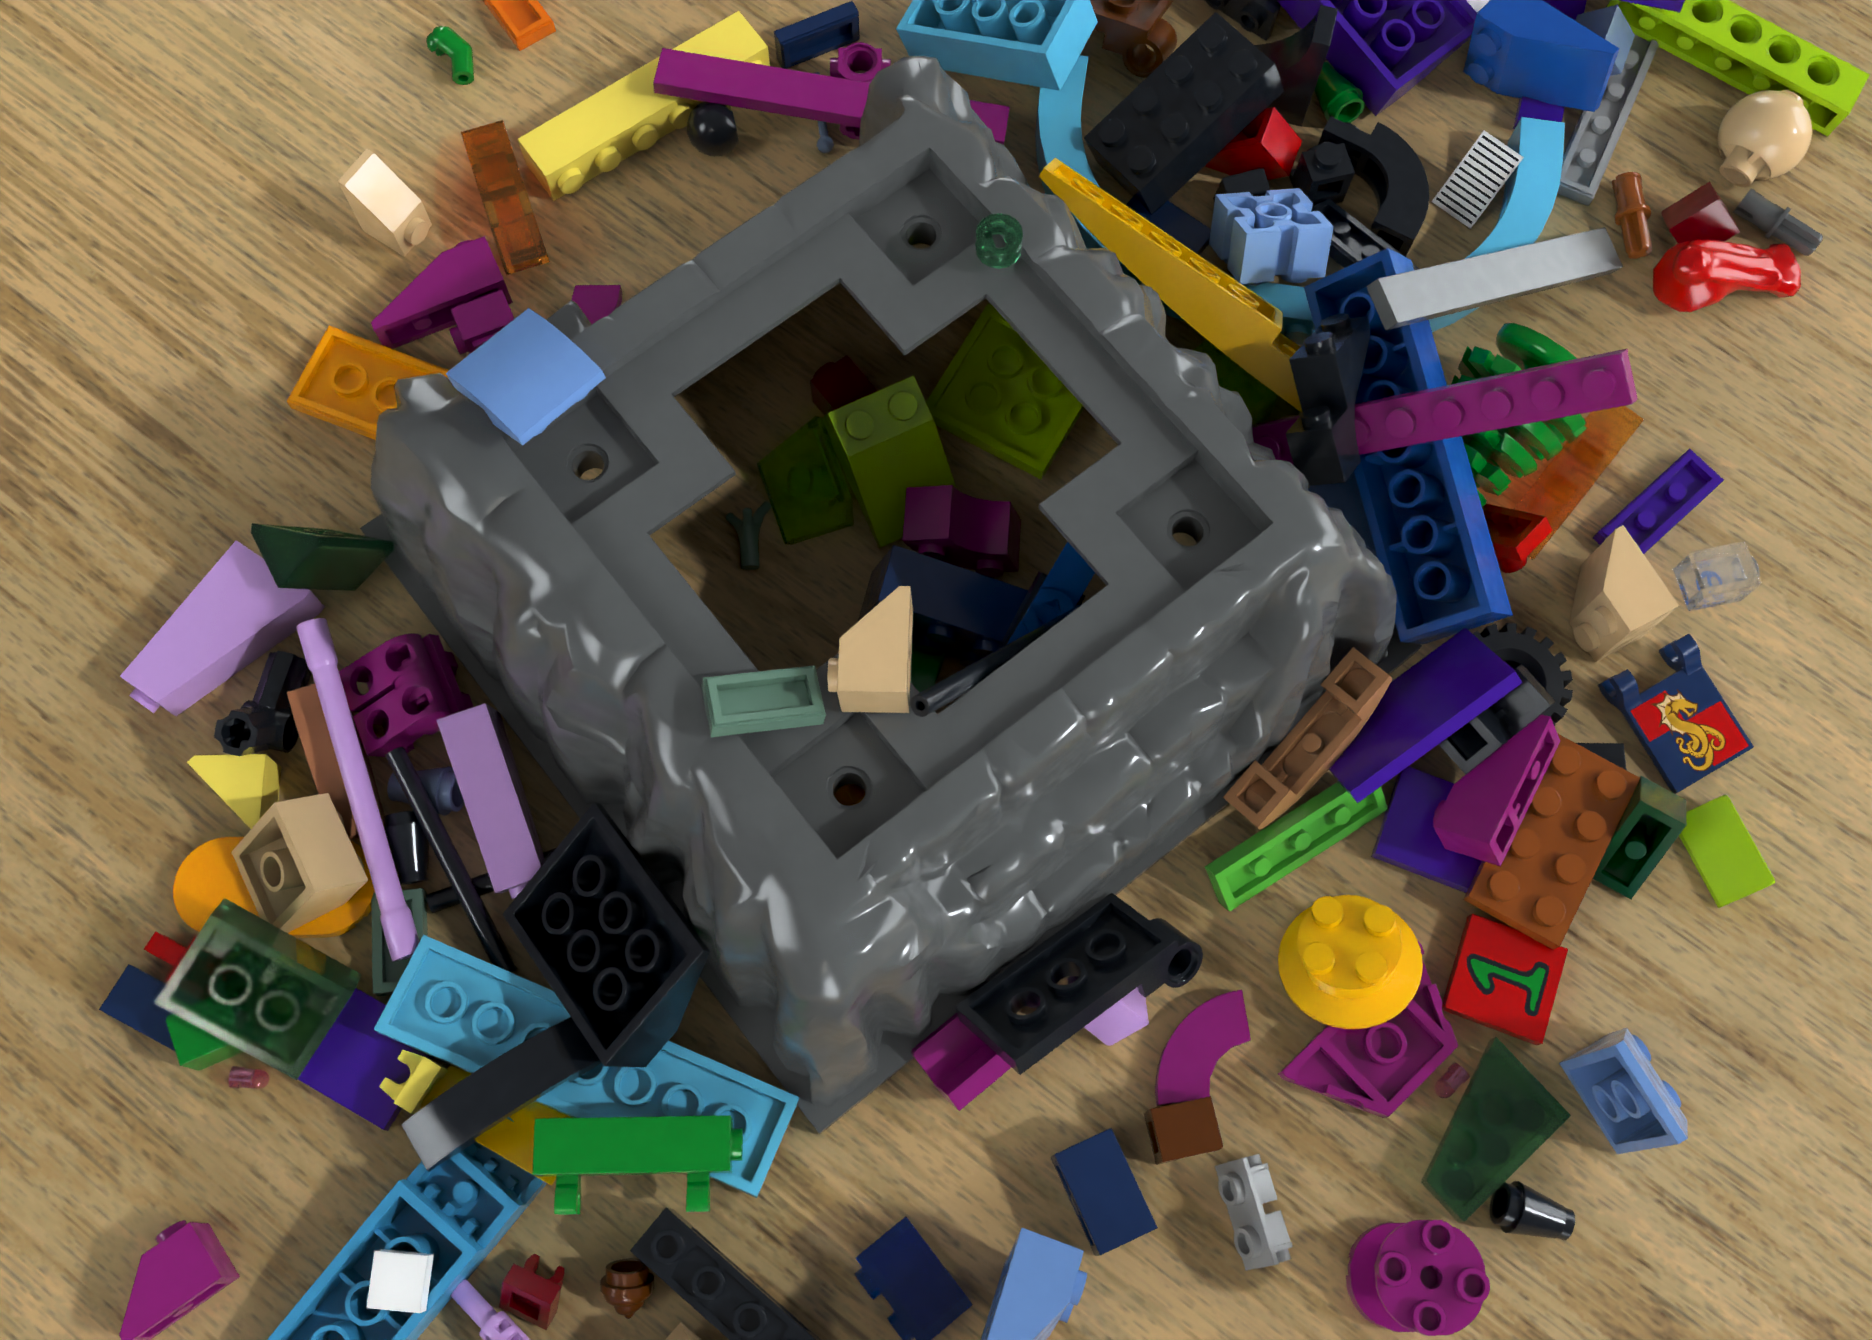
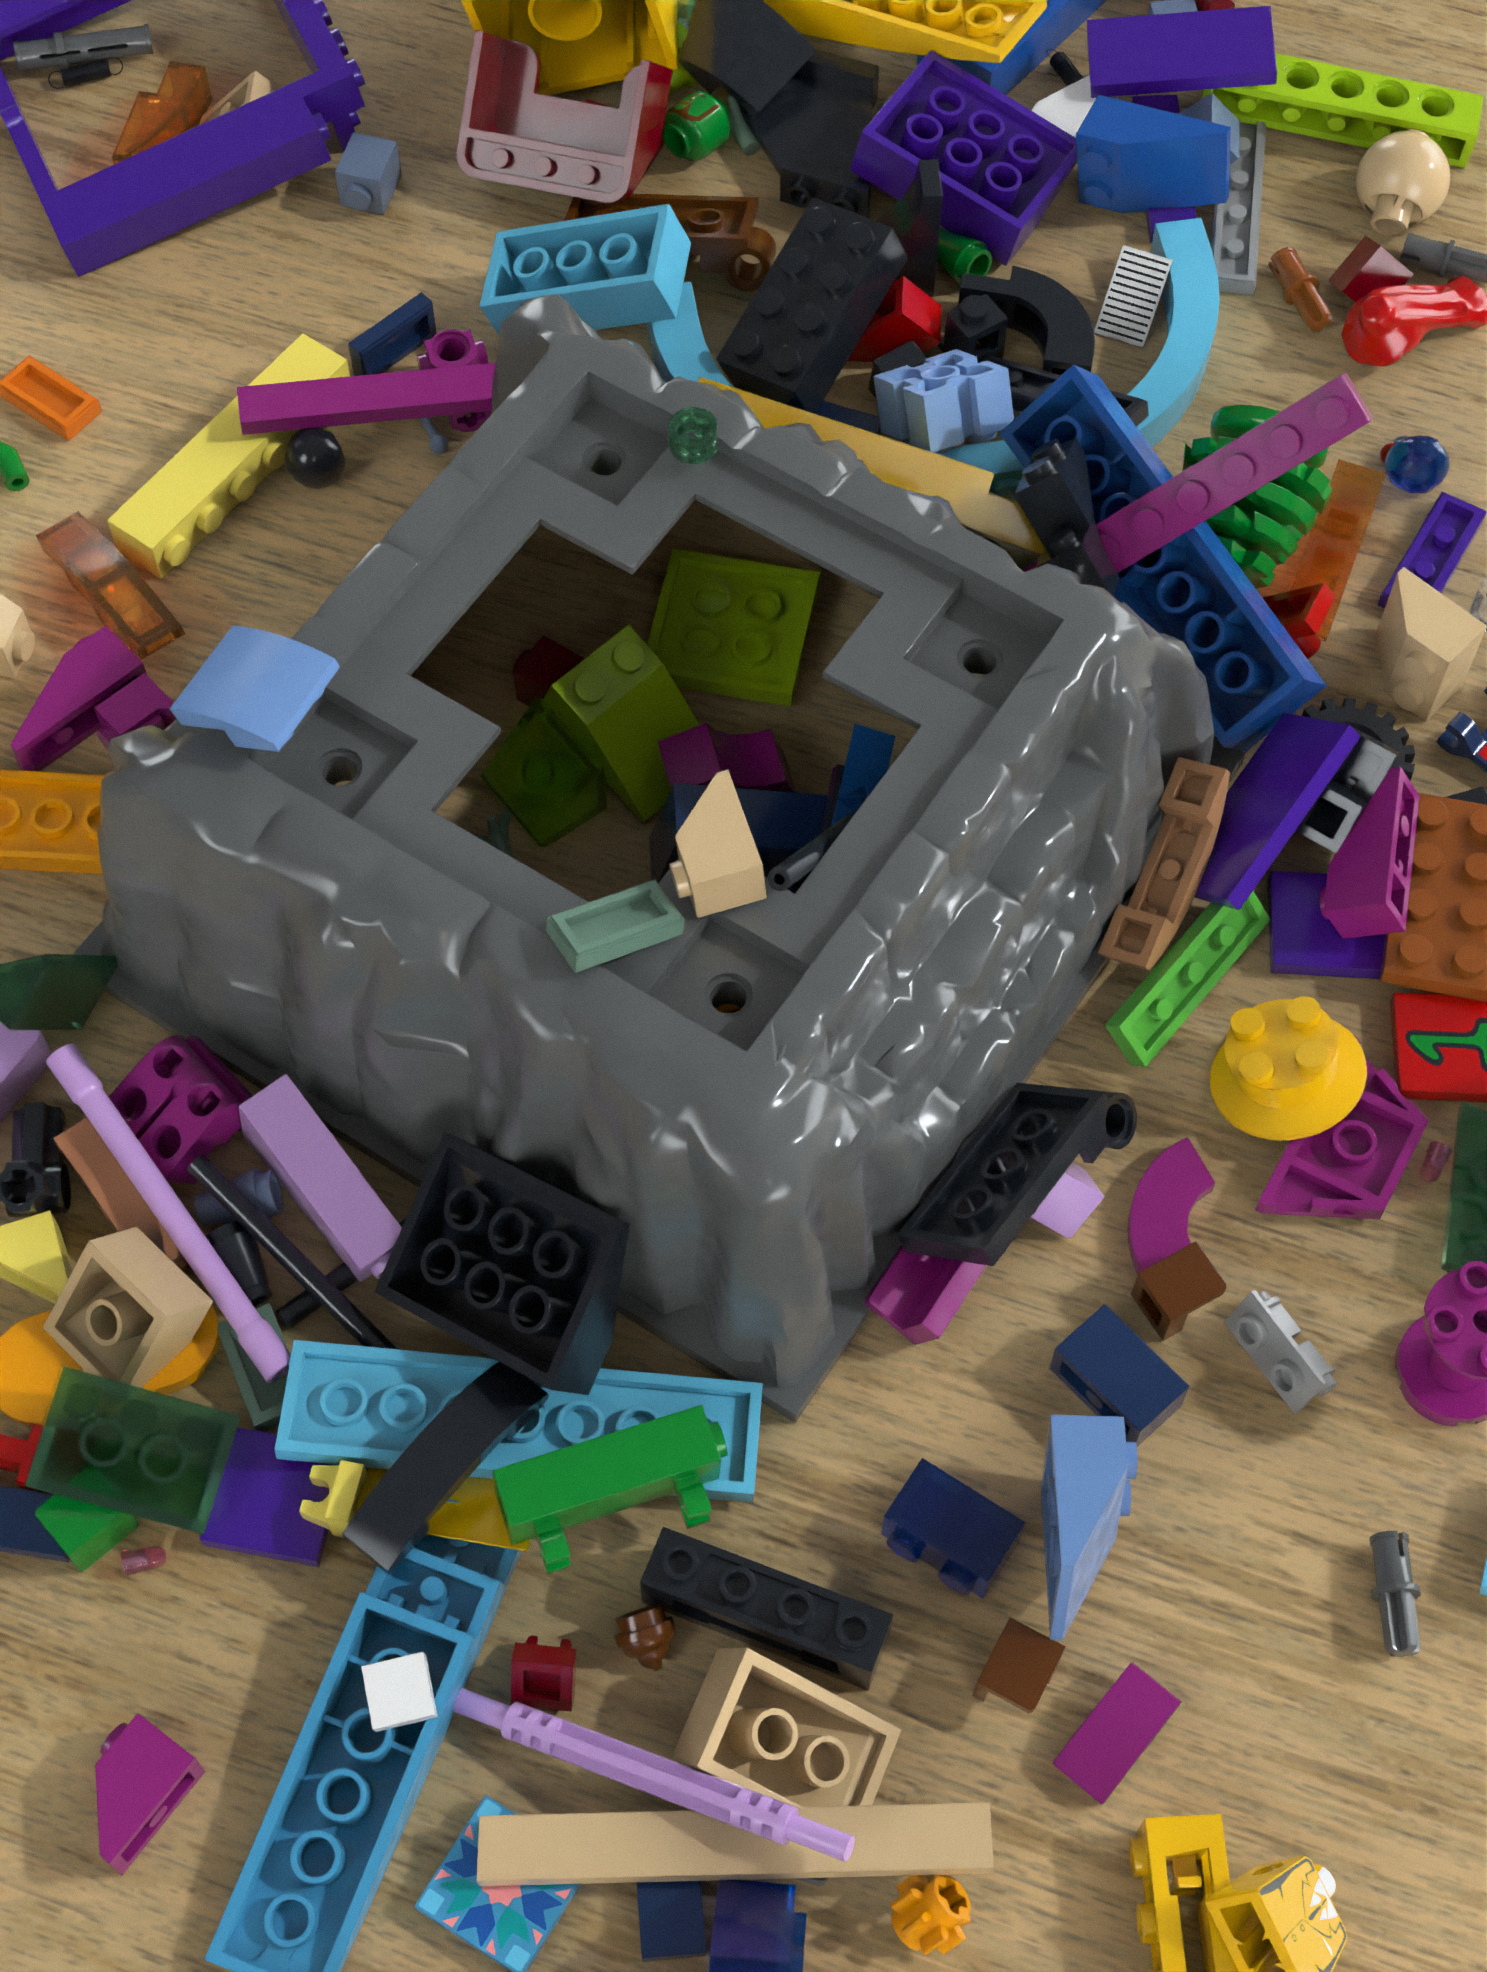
camera: 15 degrees left, 10 degrees down
tile [1366,227,1623,330] -> none
none -> clear blue animal [1380,435,1450,494]

